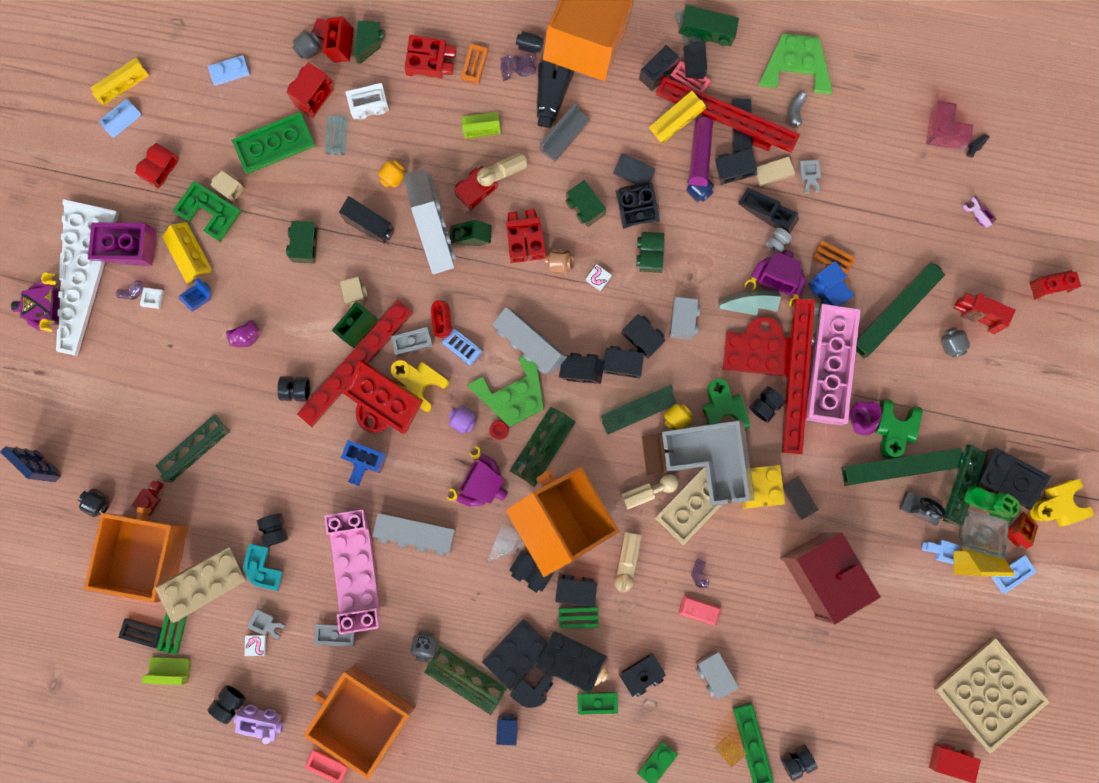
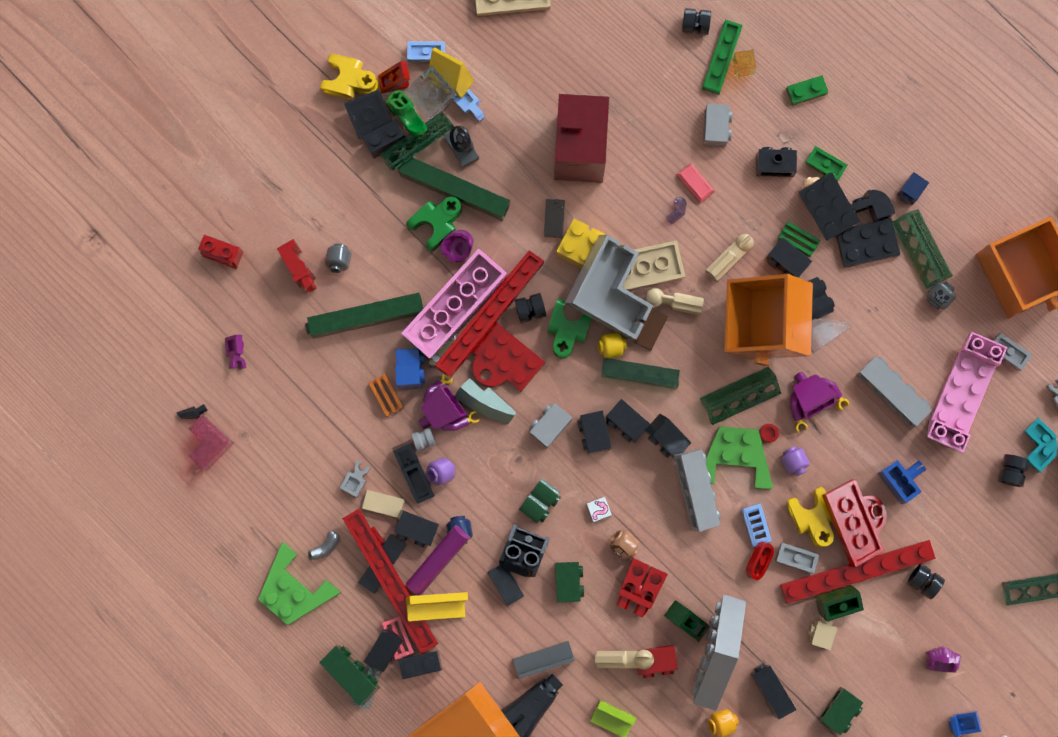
camera: 145 degrees left, 0 degrees up
none -> medium lavender head [426,458,455,486]

